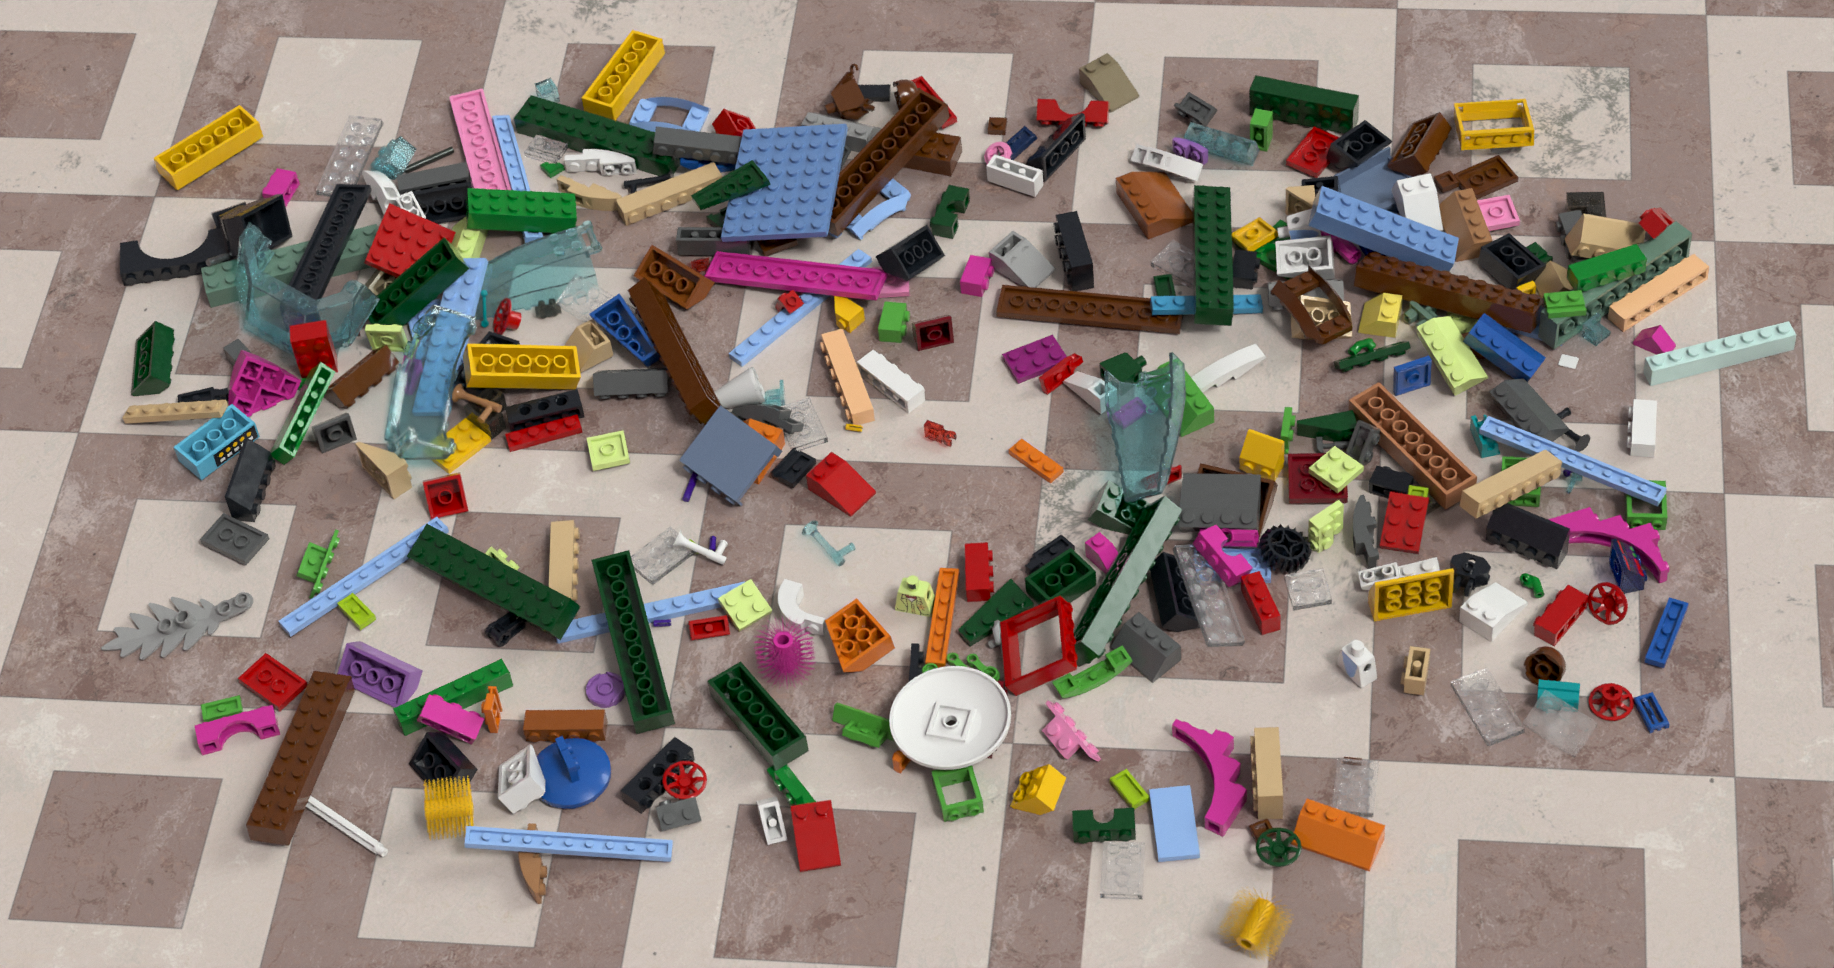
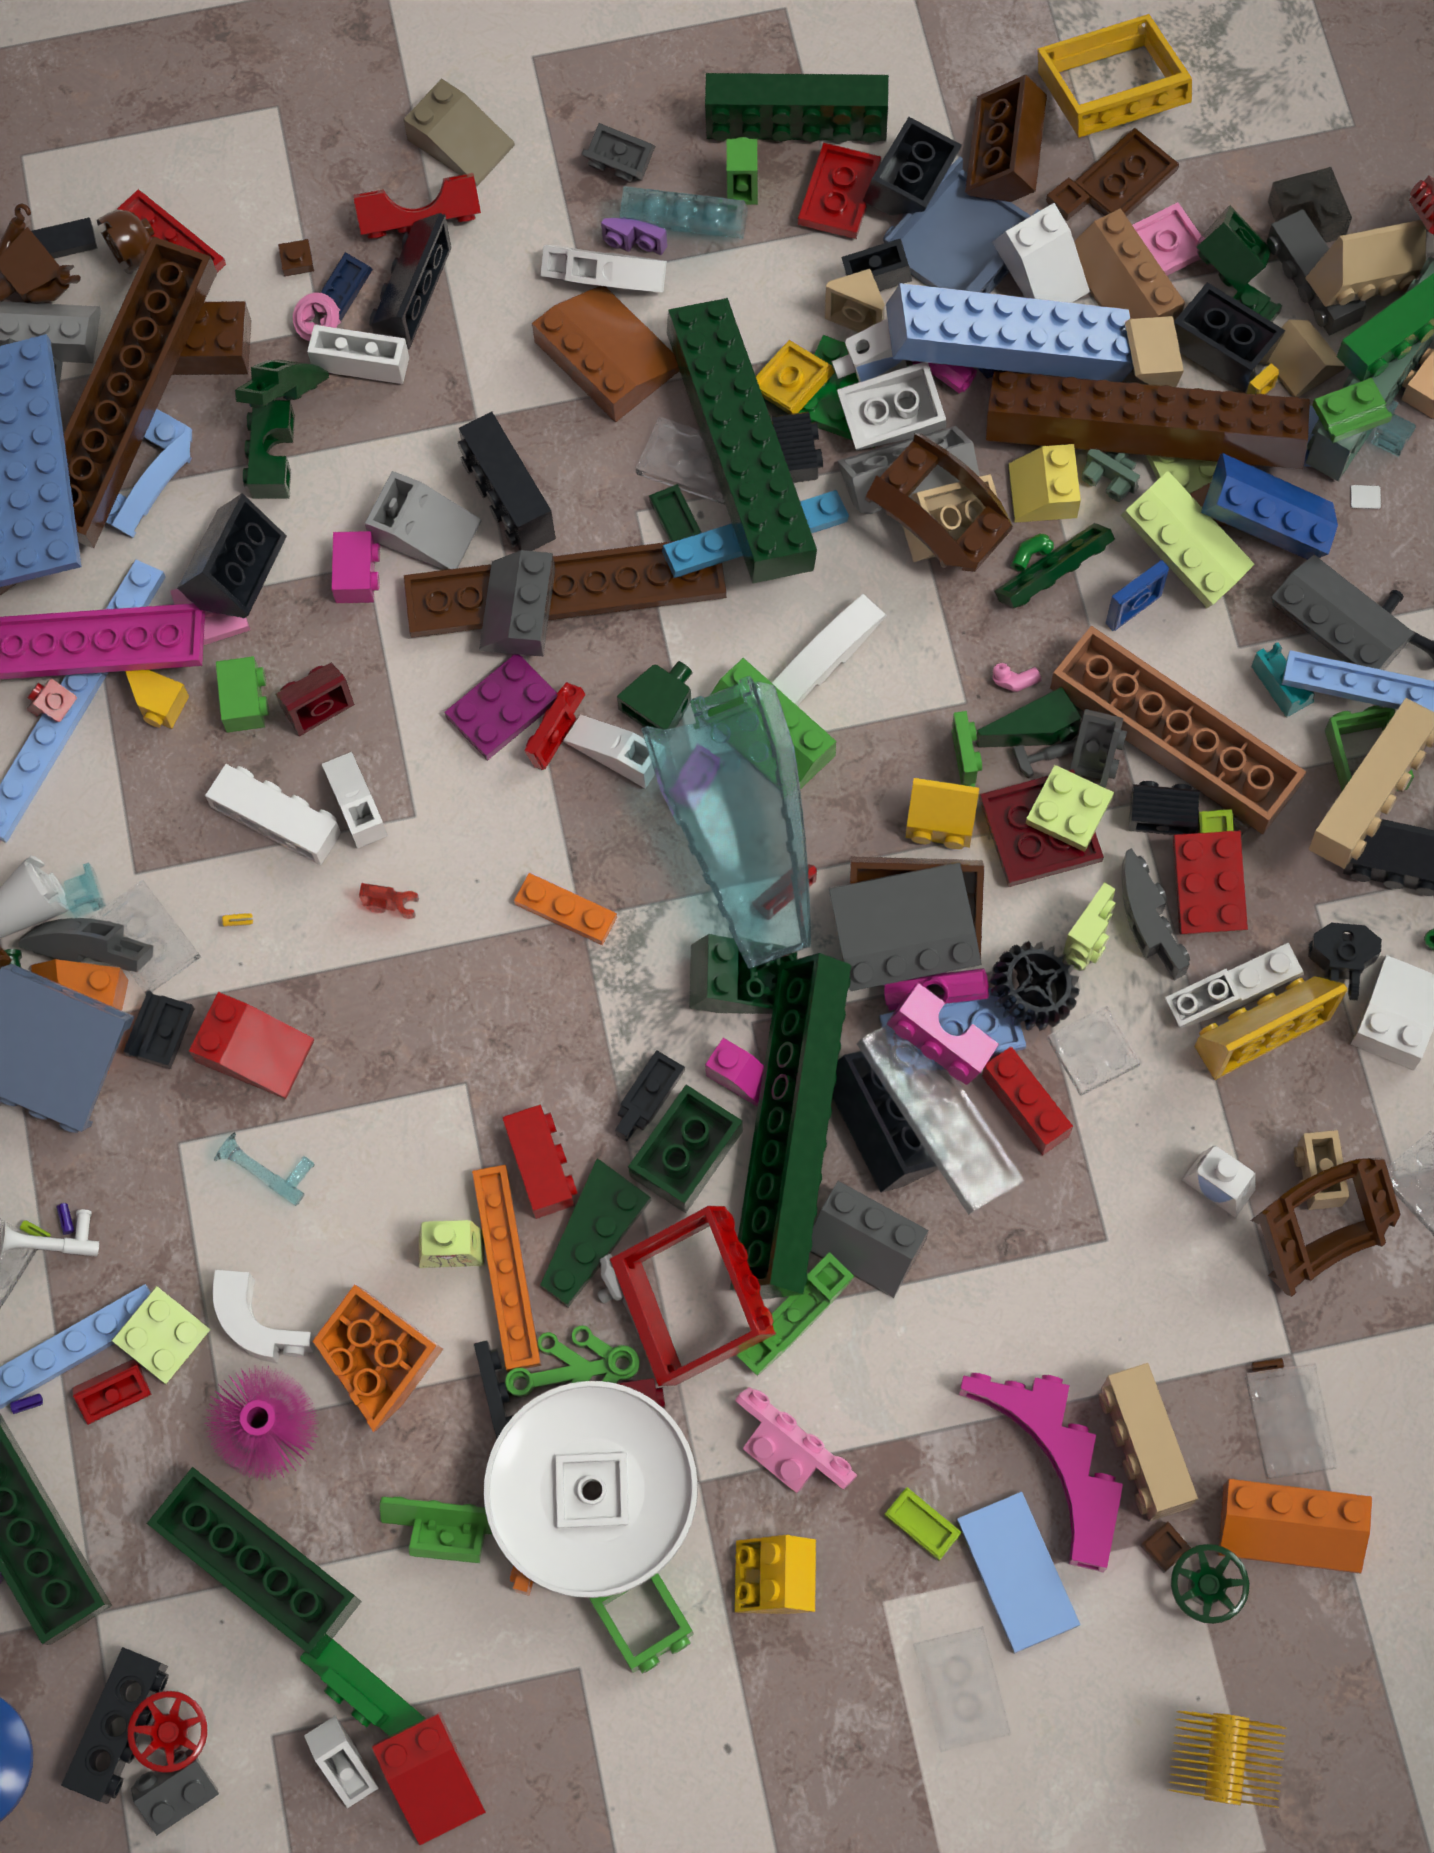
camera: 20 degrees left, 20 degrees up
light nougat brick [820,329,875,425] -> none
dark green arch [1072,808,1136,844] -> none
none -> dark green slope [235,359,329,408]
none -> white slope [322,752,388,849]
none -> dark grey slope [479,550,555,657]
none -> bright pink arm [992,663,1041,692]
none -> tan slope [1125,316,1184,387]
none -> dark green slope [1196,205,1271,291]
none -> reddish brown wedge [1250,1158,1401,1297]

